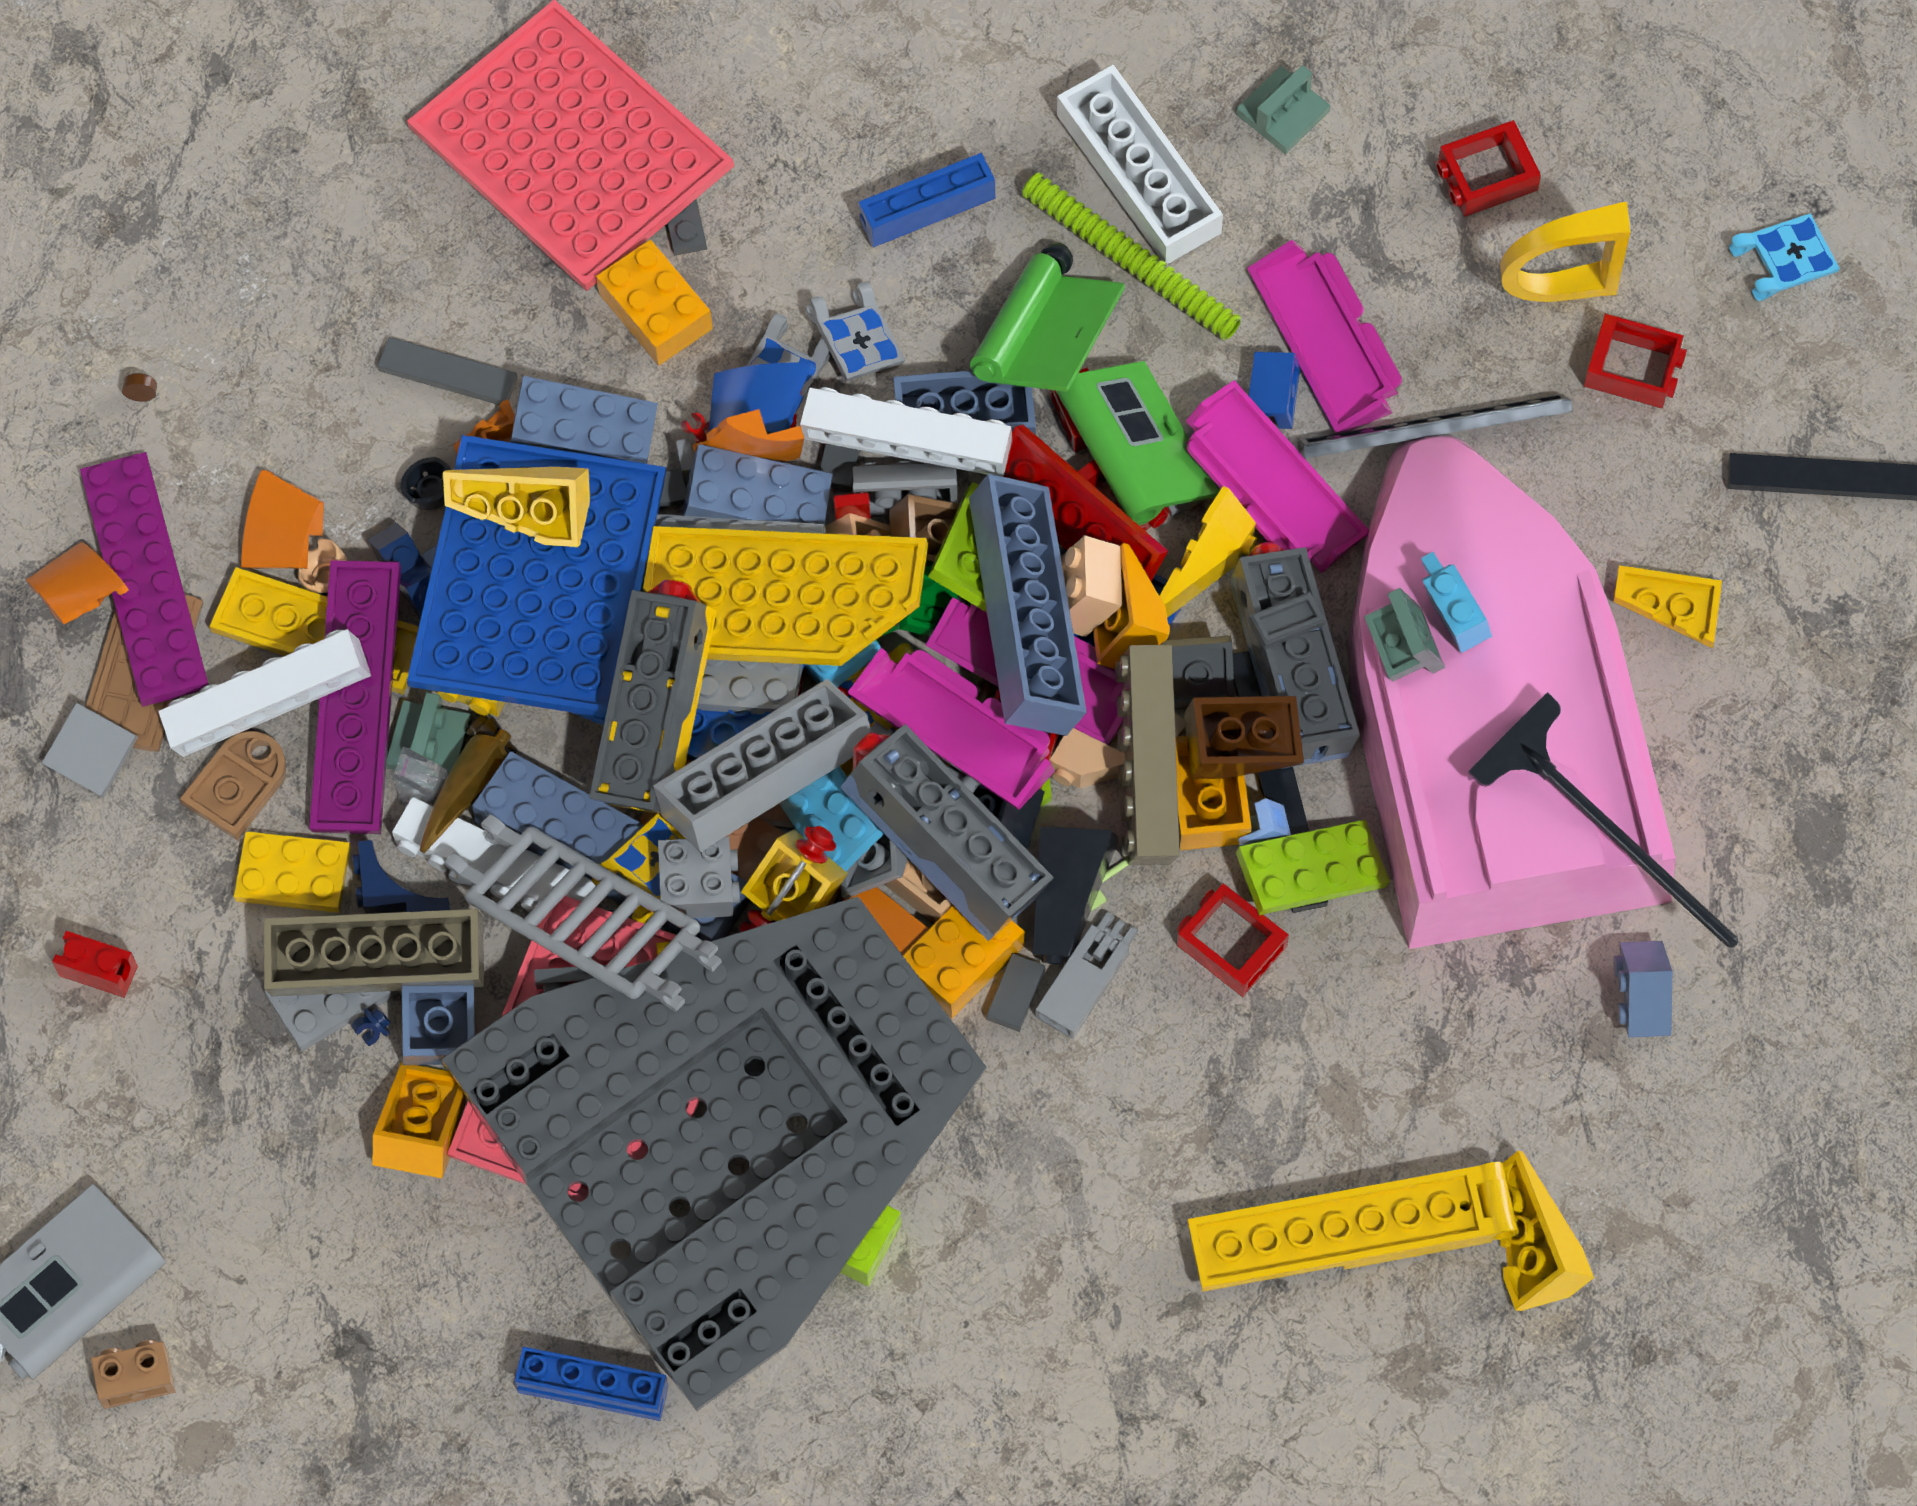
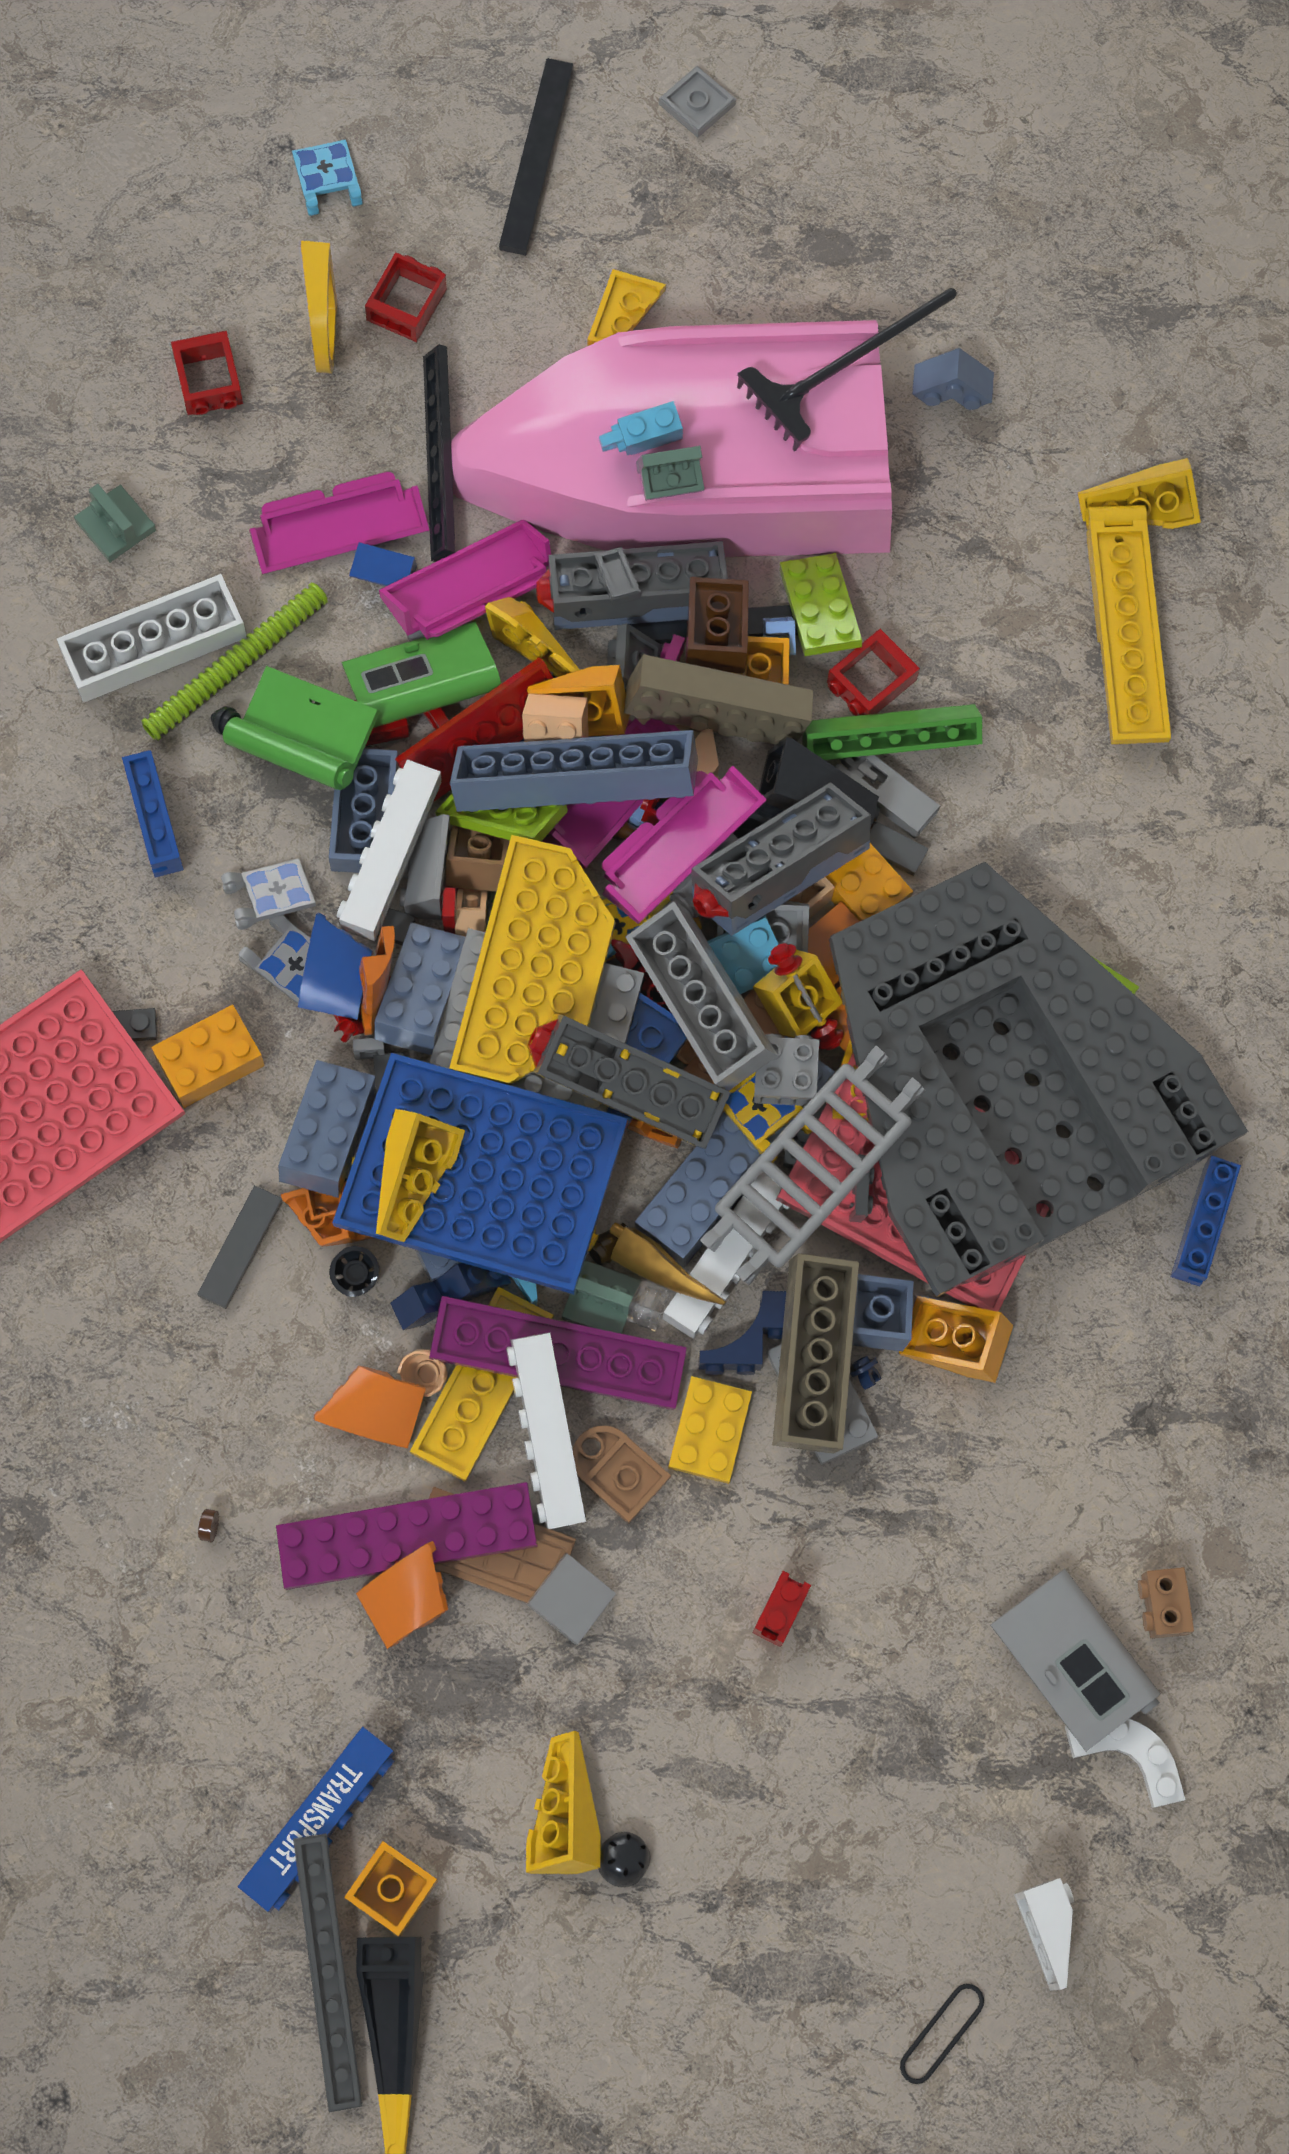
camera: 90 degrees left, 5 degrees up
none -> bright green brick [802,704,983,760]

